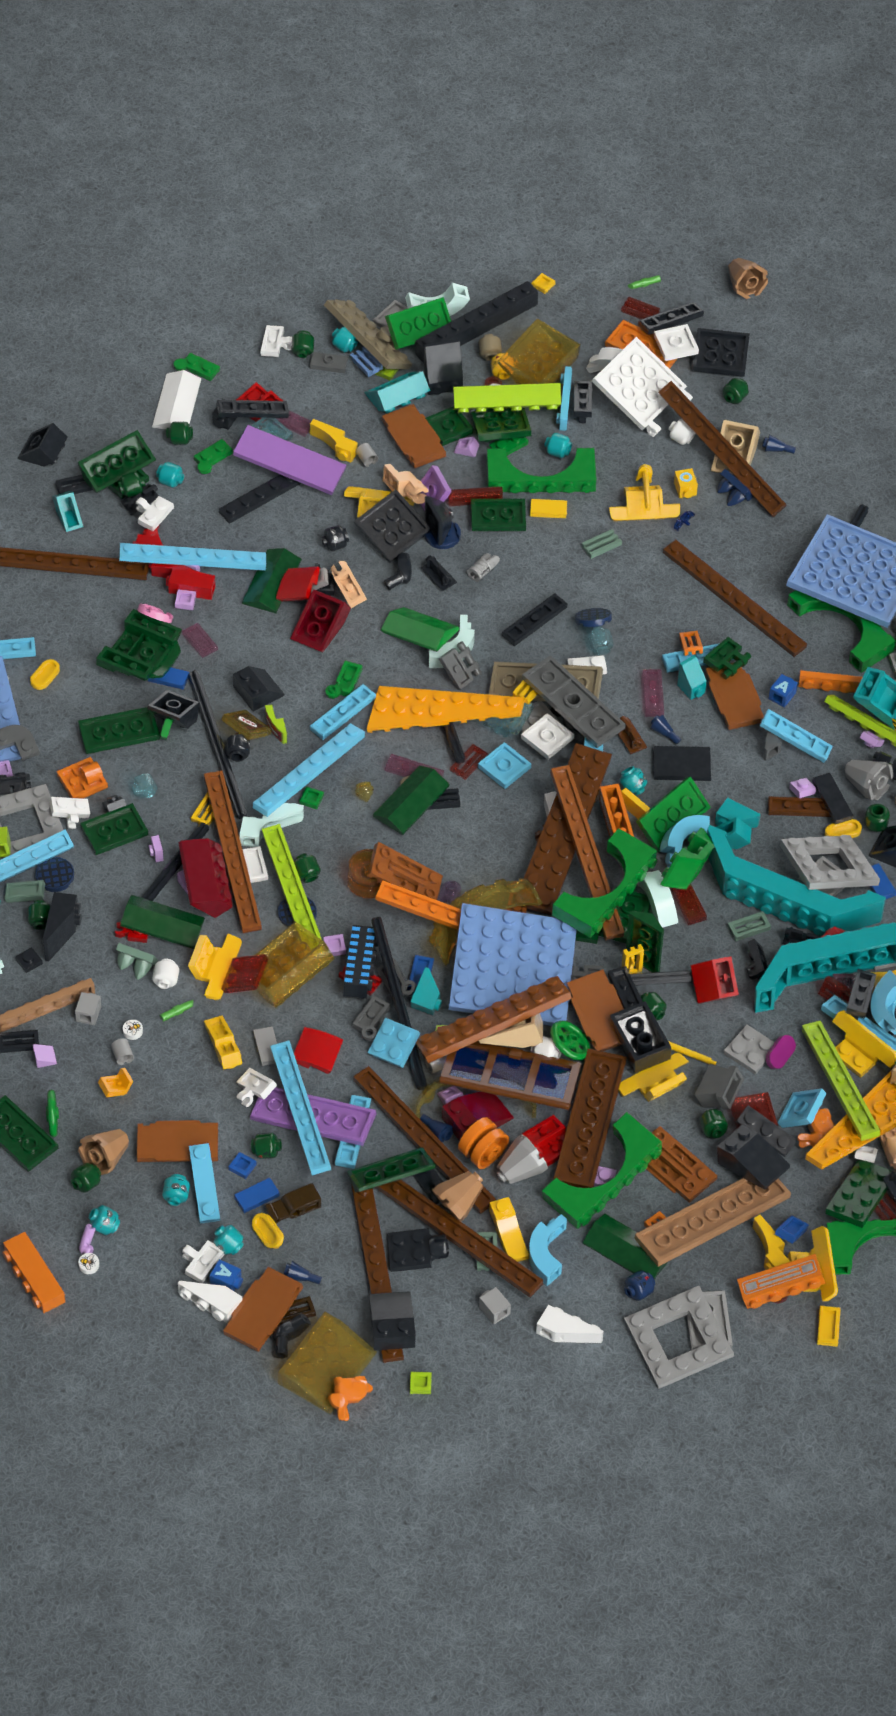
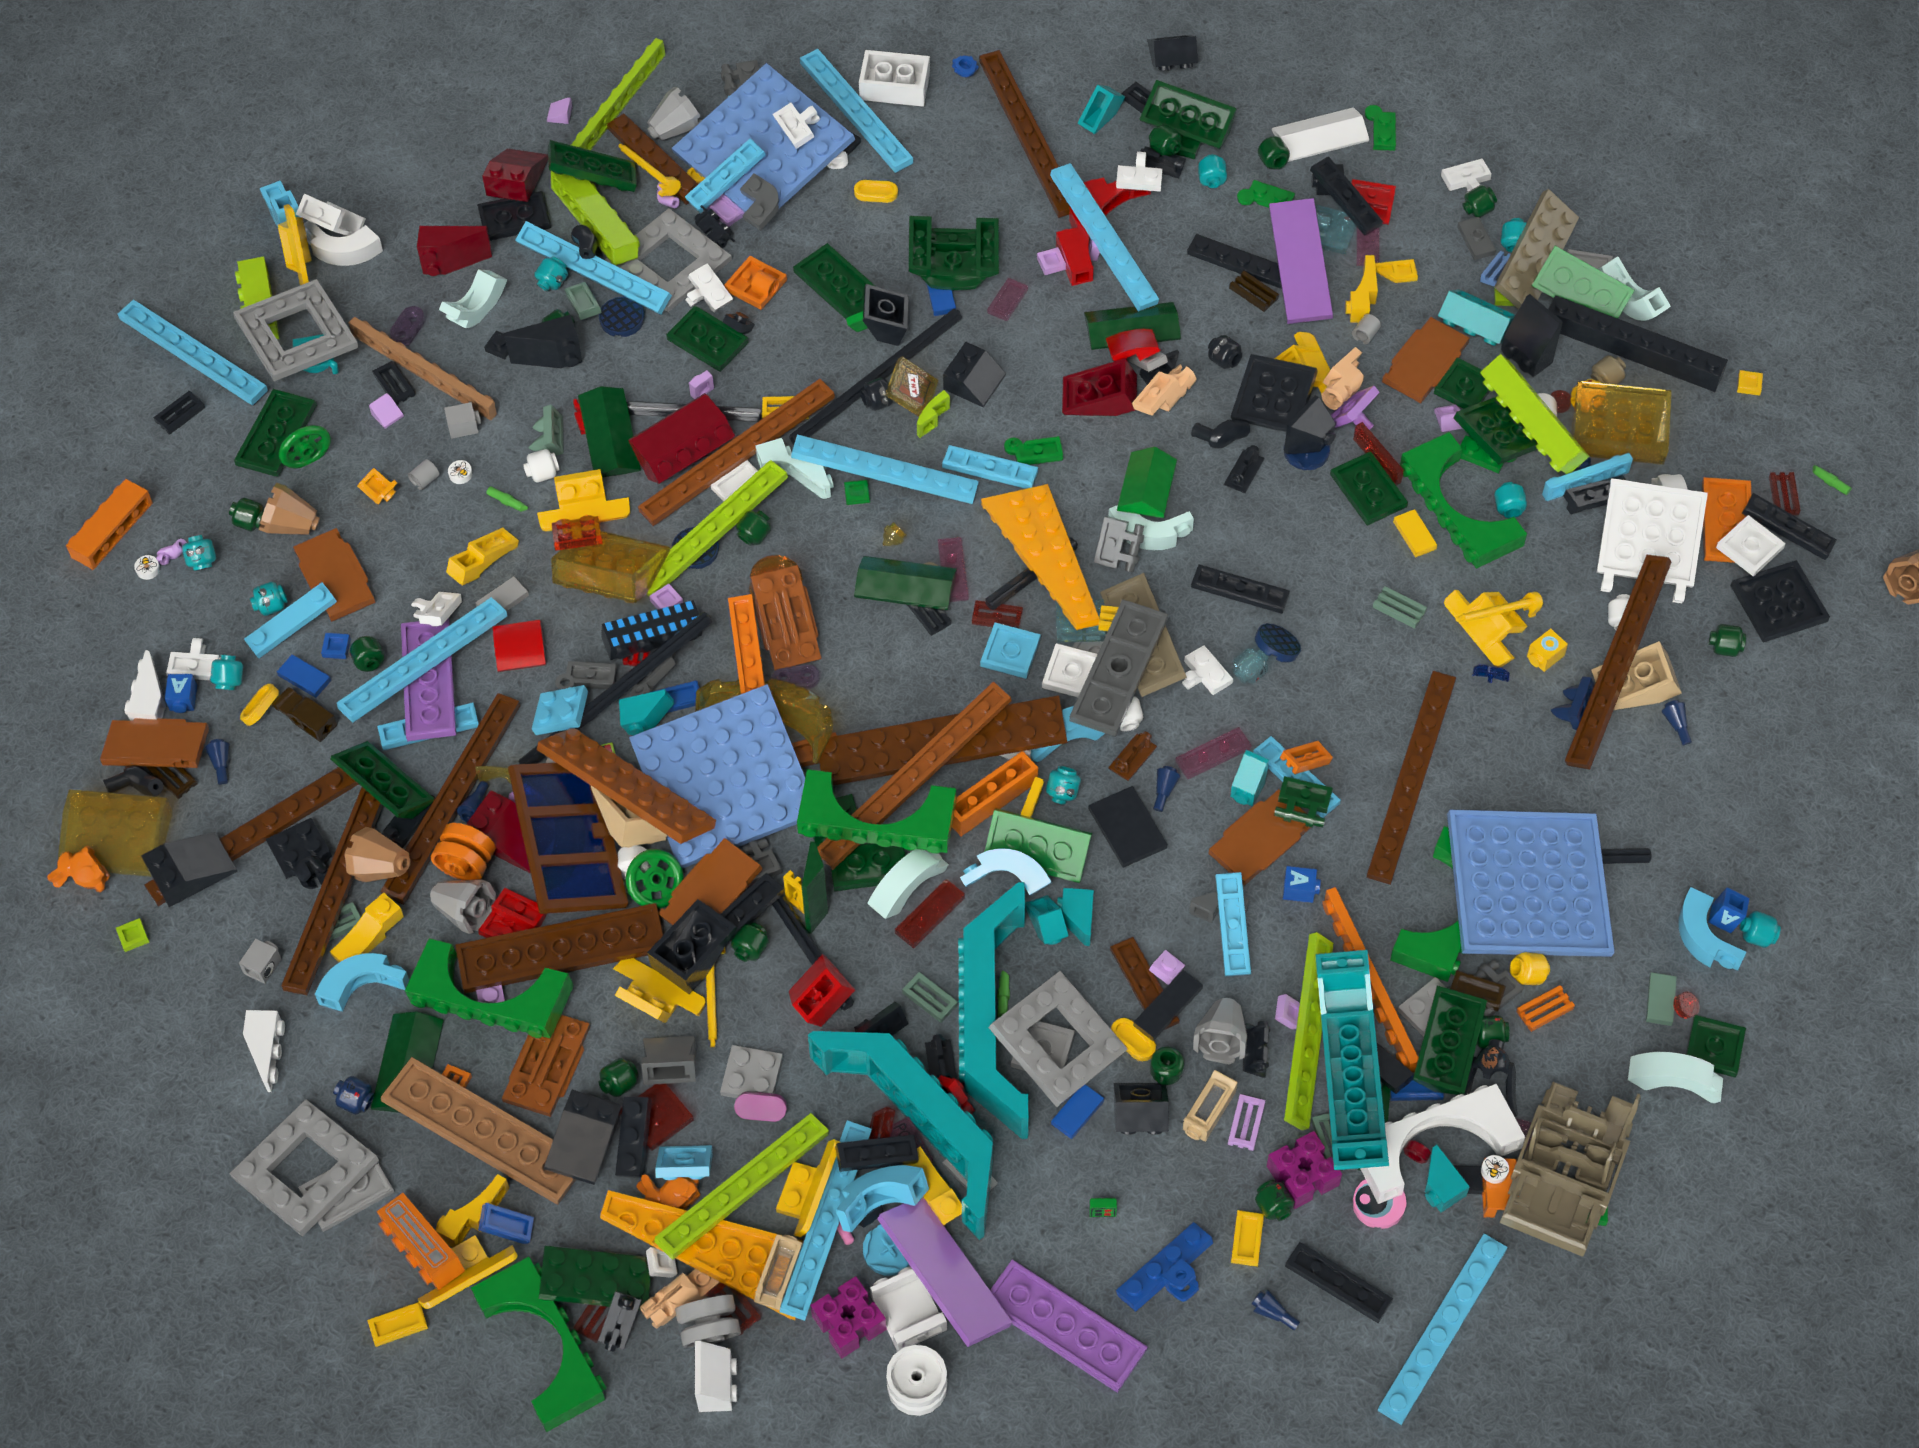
camera: 65 degrees right, 5 degrees up
clear light blue plate [132,773,158,799] -> none
bright pink tile [137,603,173,623] -> none
light grey hinge [467,553,500,582] -> none
green slope [660,828,715,890] -> none
none -> dark brown tile [1229,271,1279,312]
none -> yellow tile [1375,259,1418,283]

